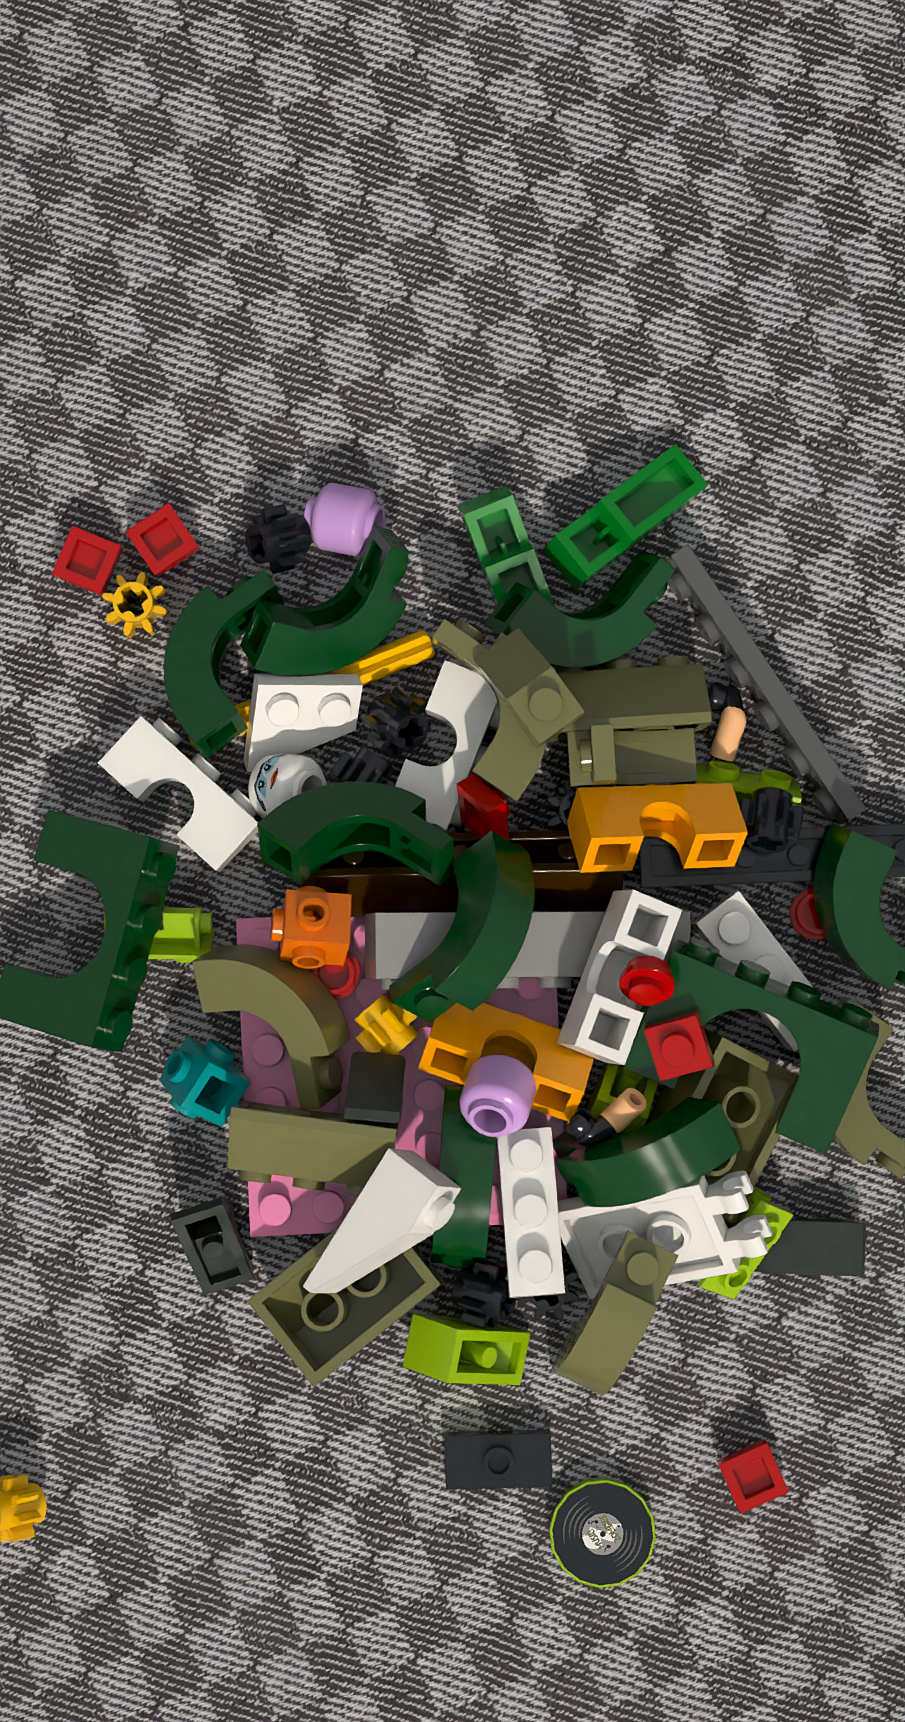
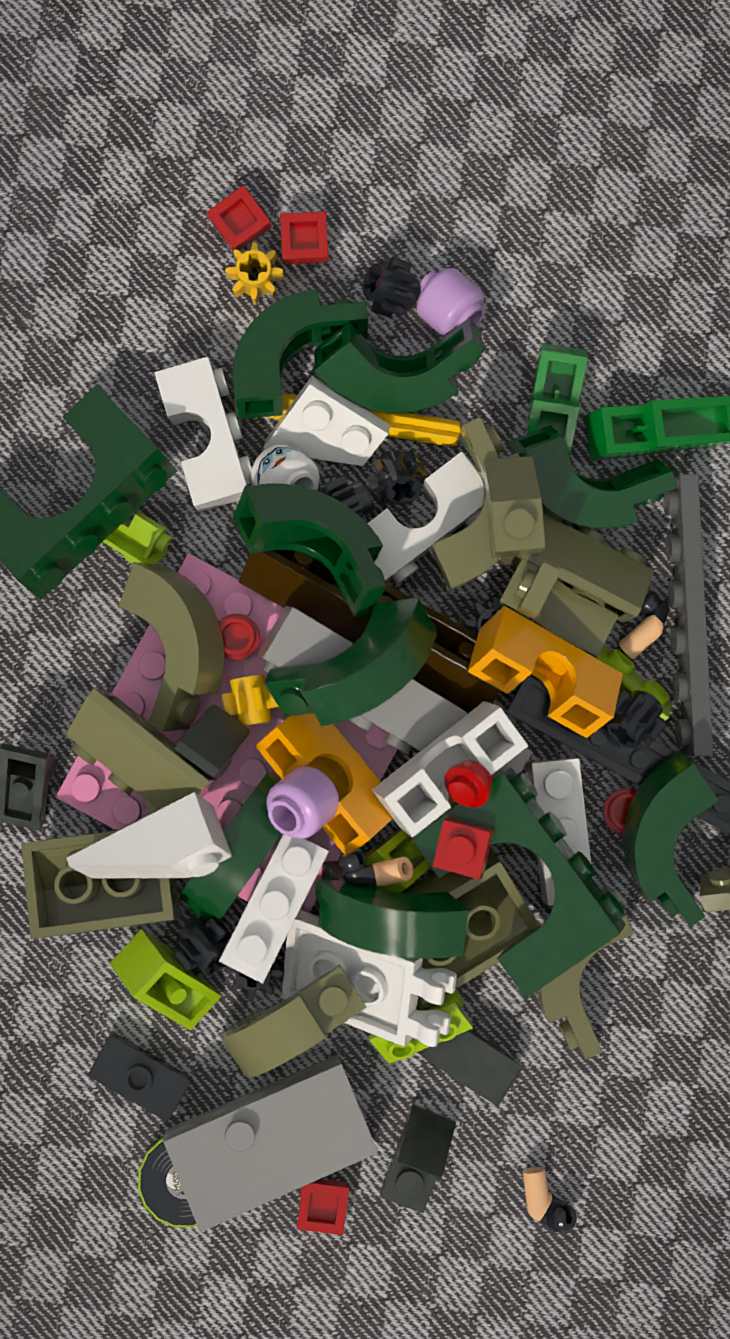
camera: 30 degrees right, 0 degrees up
teal brick [159,1036,251,1127] -> none
orange brick [270,886,352,969] -> none
red plate [456,774,510,841] -> none
none -> light grey brick [163,1054,378,1232]
none -> pearl dark grey slope [379,1104,456,1213]

